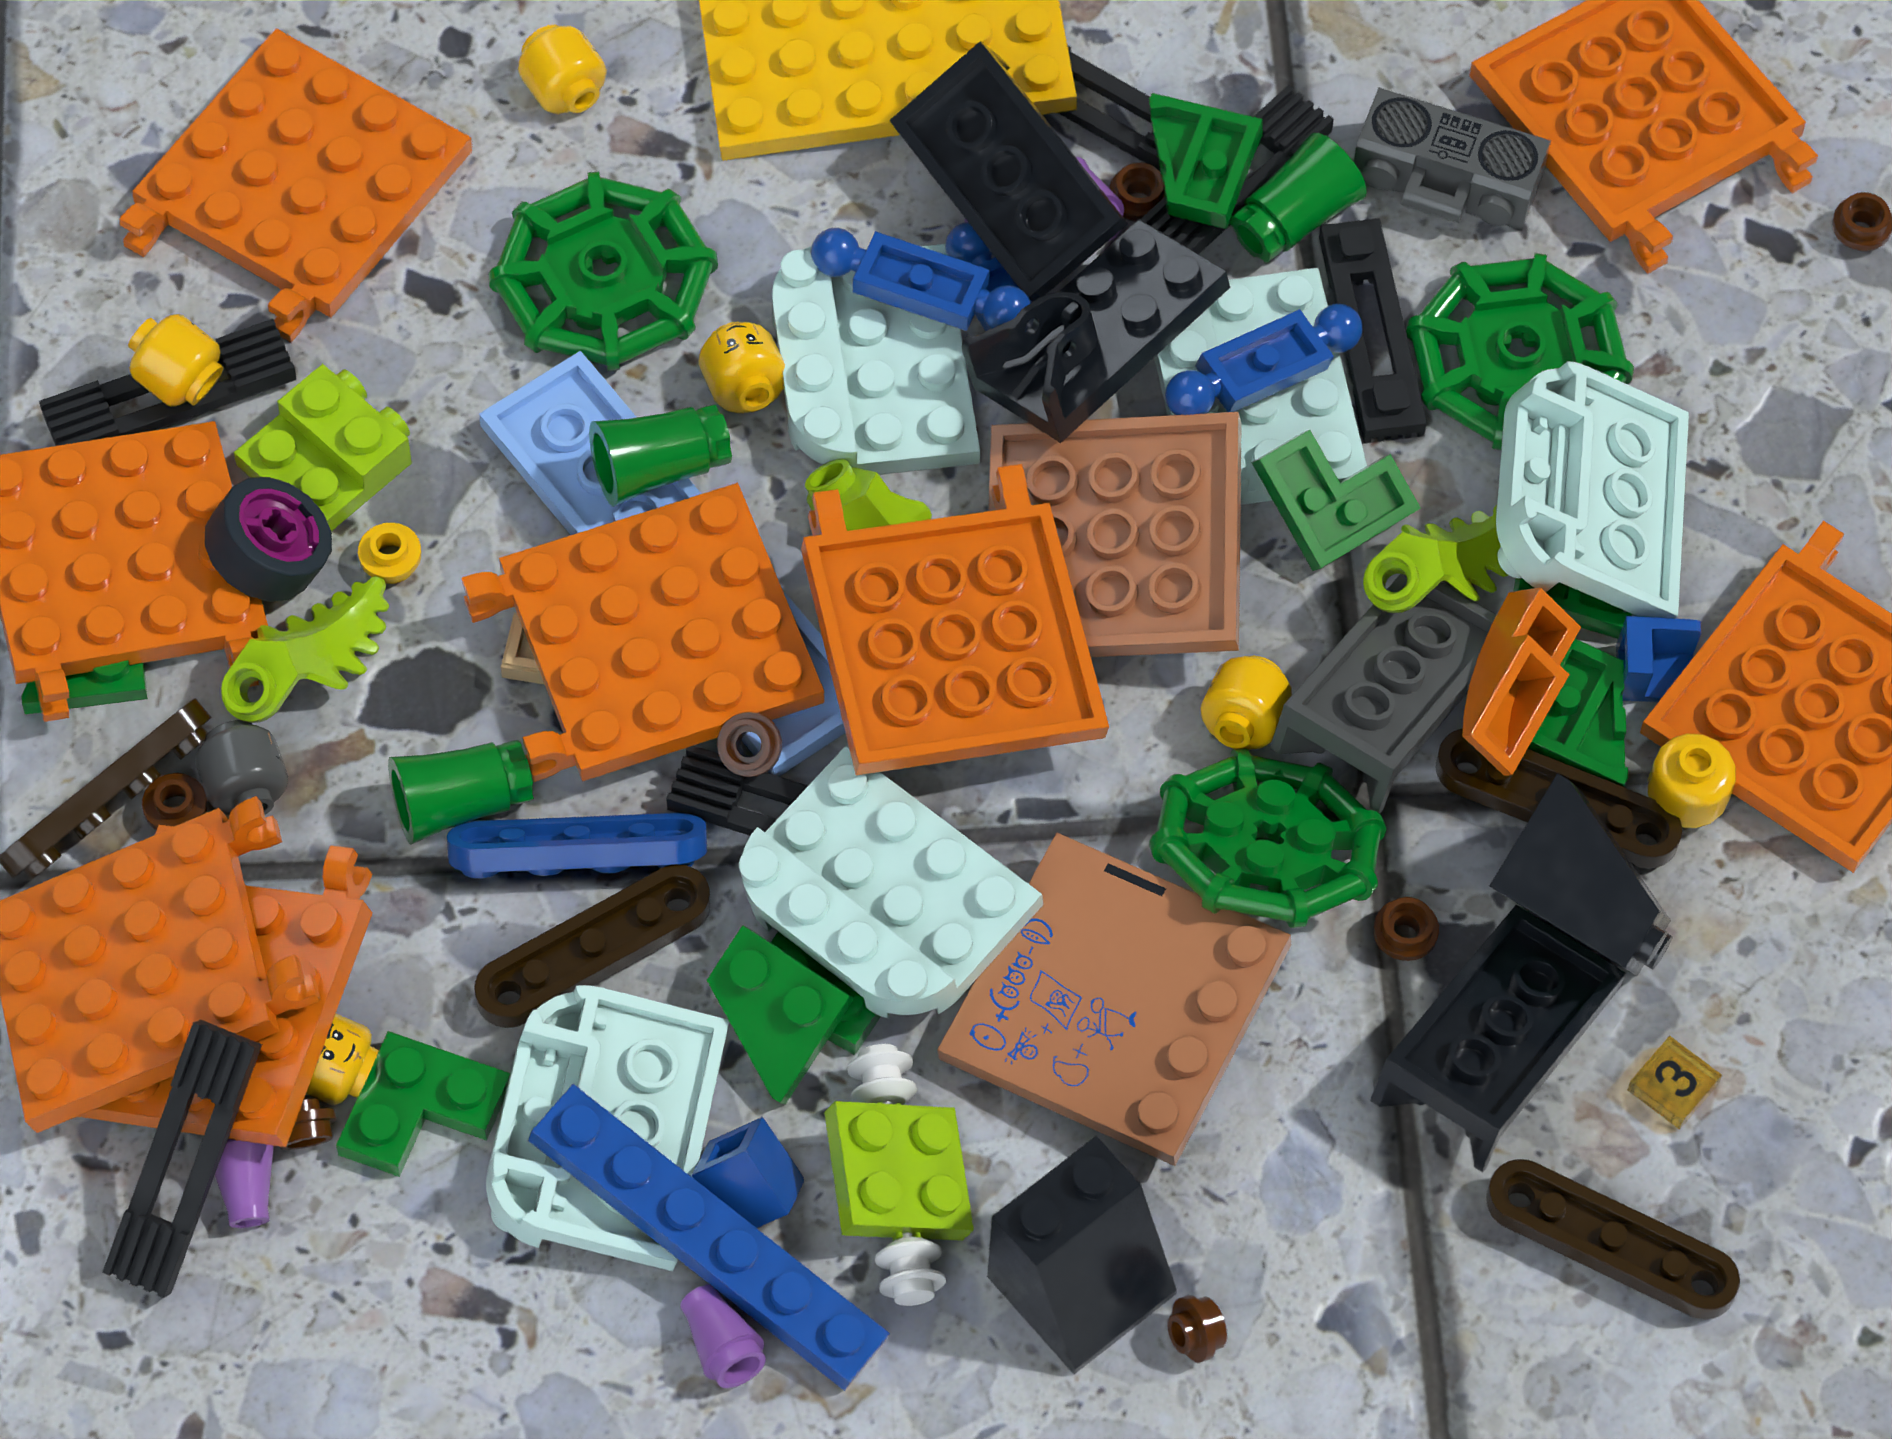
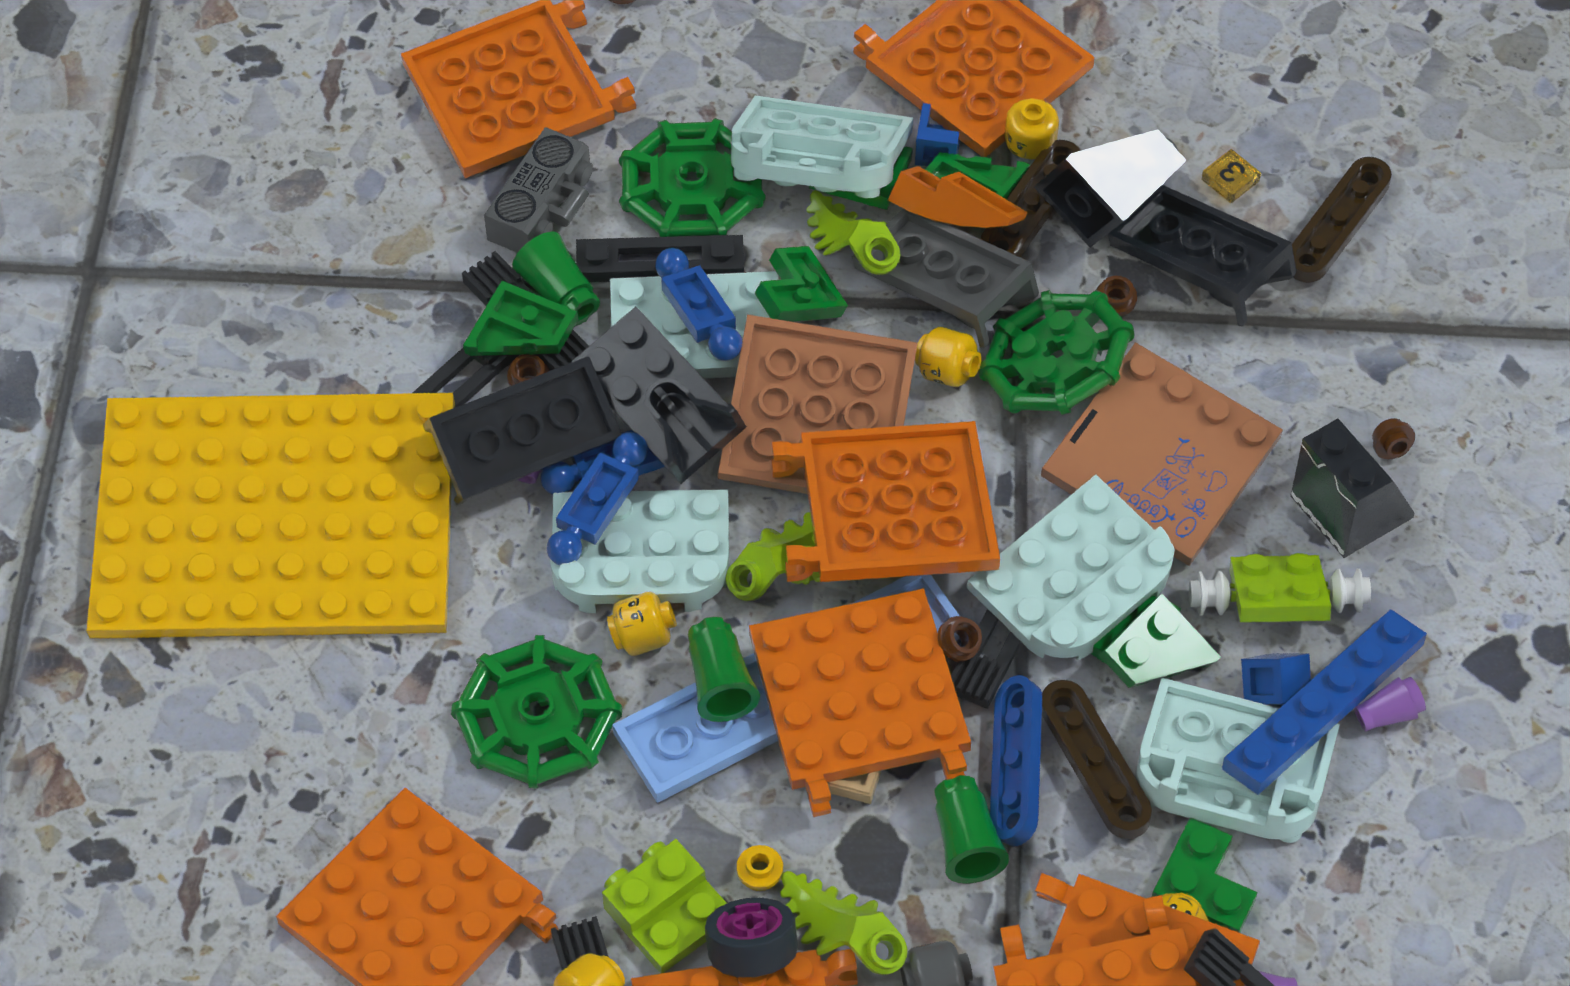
camera: 80 degrees left, 5 degrees down
yellow head [518,24,607,114] -> none

